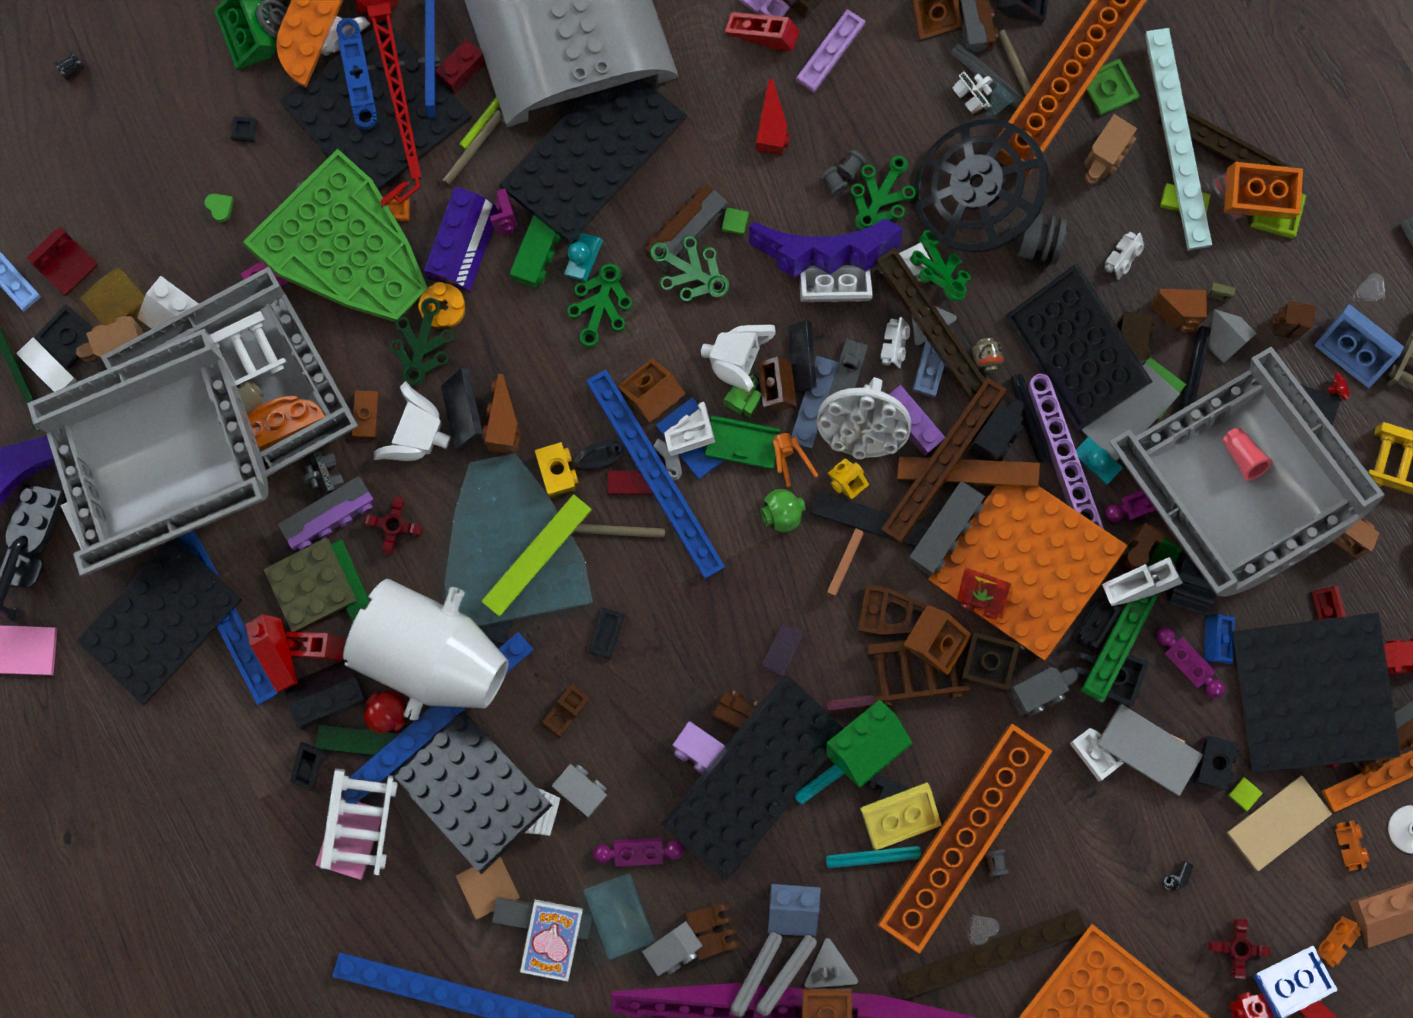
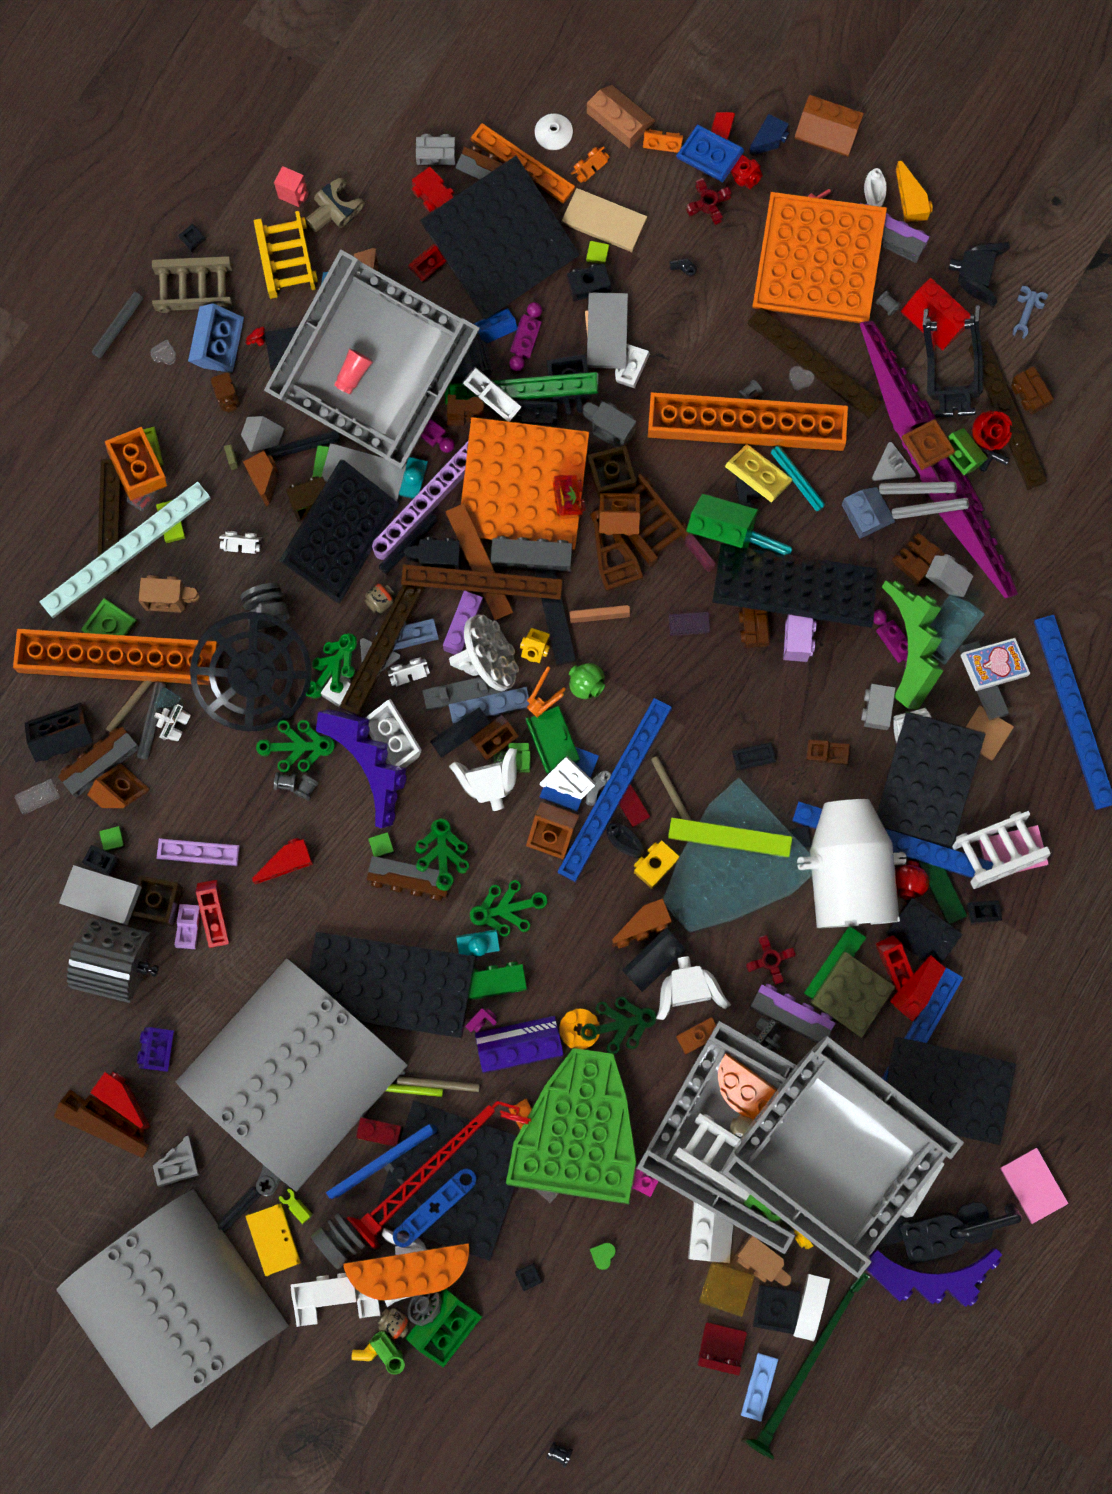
camera: 115 degrees left, 0 degrees up
none -> bright green arch [882,581,944,710]

